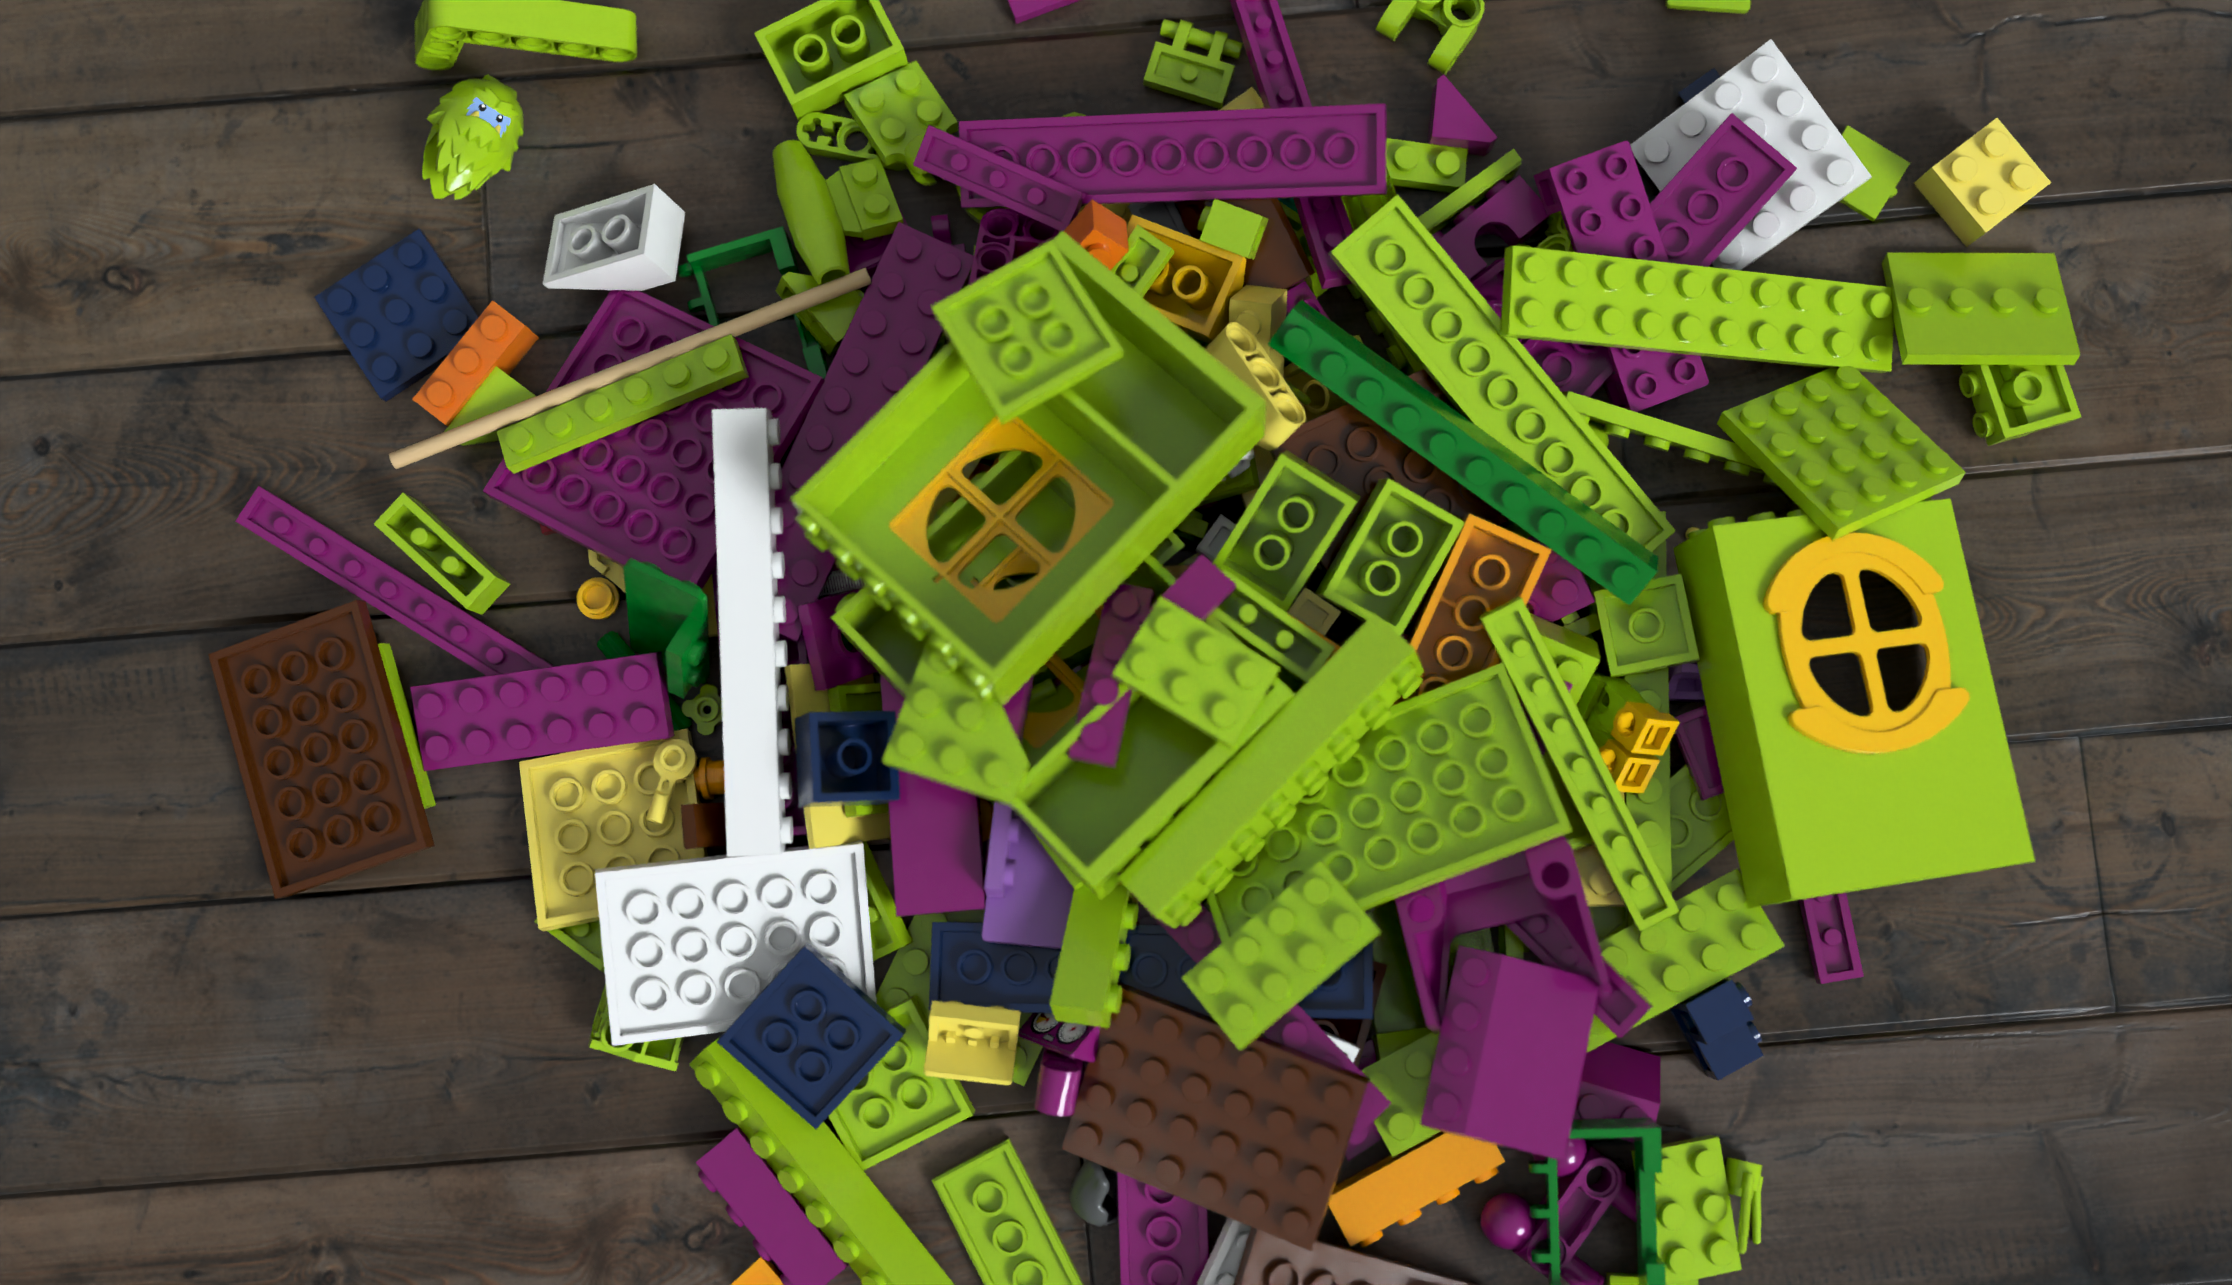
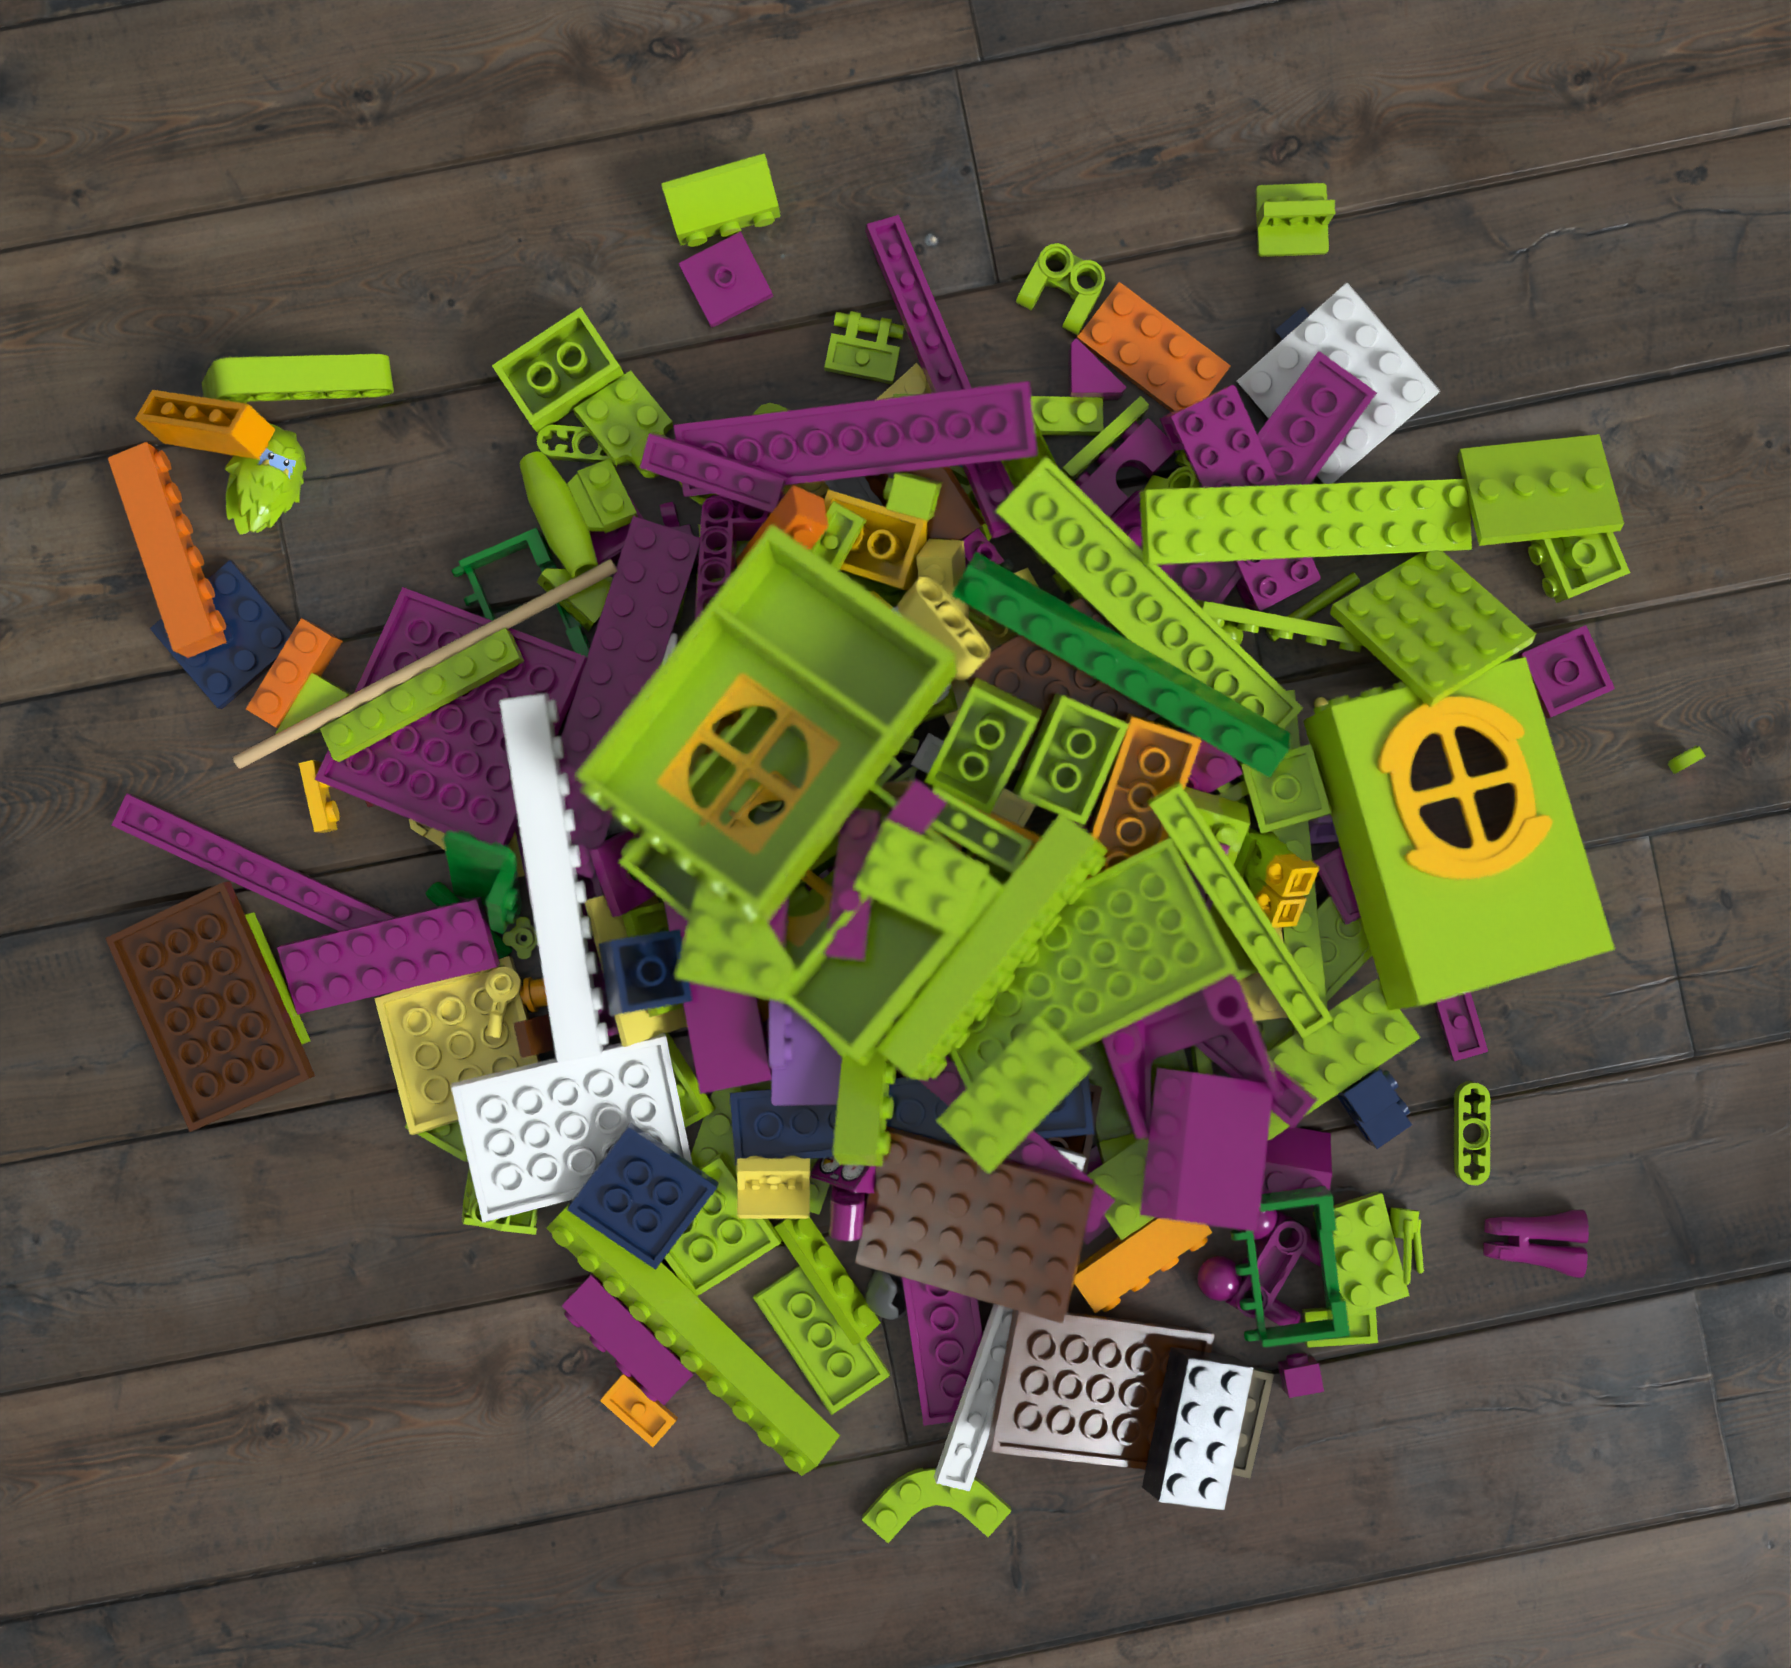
camera: 10 degrees left, 5 degrees up
lime brick [374,492,511,615] -> none
white slope [543,184,685,291] -> none
yellow plate [576,577,620,620] -> none
lime plate [931,240,1123,425] -> none
lime piece [1839,126,1910,222] -> none
light yellow brick [1914,118,2051,247] -> none
none -> orange brick [108,442,227,658]
none -> light orange brick [135,390,275,460]
none -> yellow plate [299,760,340,833]
none -> lime plate [774,1216,881,1345]
none -> orange plate [1077,282,1231,412]
none -> lime bar [1266,572,1361,642]
none -> lime beam [1454,1081,1491,1186]
none -> magenta piece [1483,1209,1589,1278]
none -> magenta plate [1518,625,1615,719]
none -> lime tile [1667,745,1706,774]

